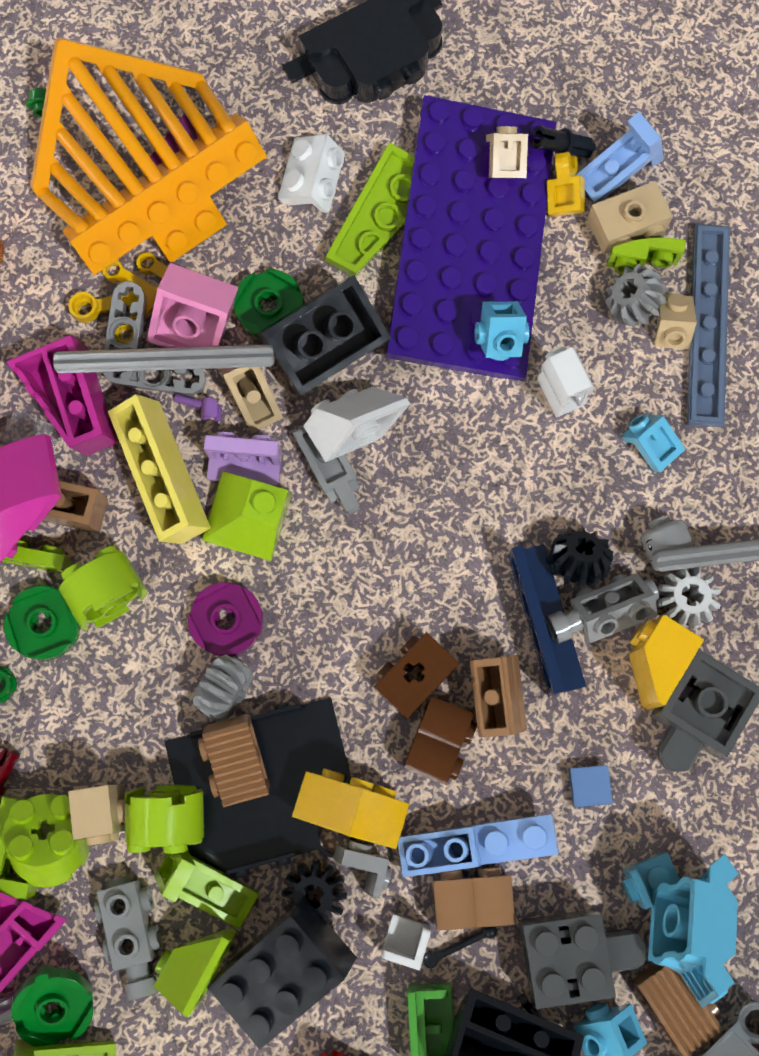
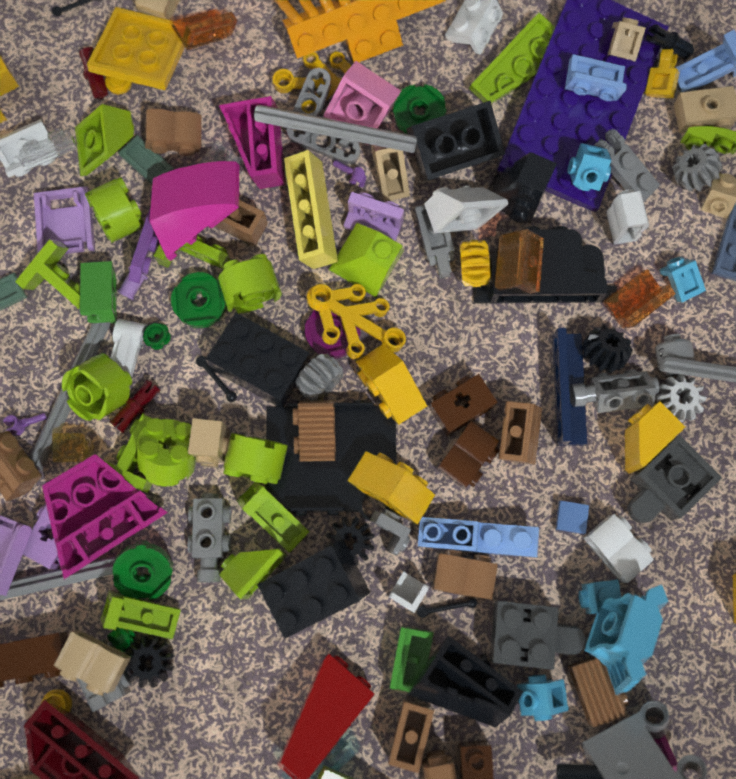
camera: 15 degrees right, 0 degrees up
none -> black hinge [196,356,237,402]
none -> black brick [206,312,310,409]
none -> yellow plant [306,284,406,359]
none -> yellow brick [355,344,427,425]
none -> yellow gear [460,239,490,287]
none -> black brick [473,226,618,304]
none -> black wedge [488,152,557,224]
none -> clear orange panel [495,229,544,294]
none -> light blue bracket [565,54,627,101]
none -> white brick [584,514,654,583]
none -> light grey hinge [595,129,660,202]
none -> clear orange panel [604,269,676,328]

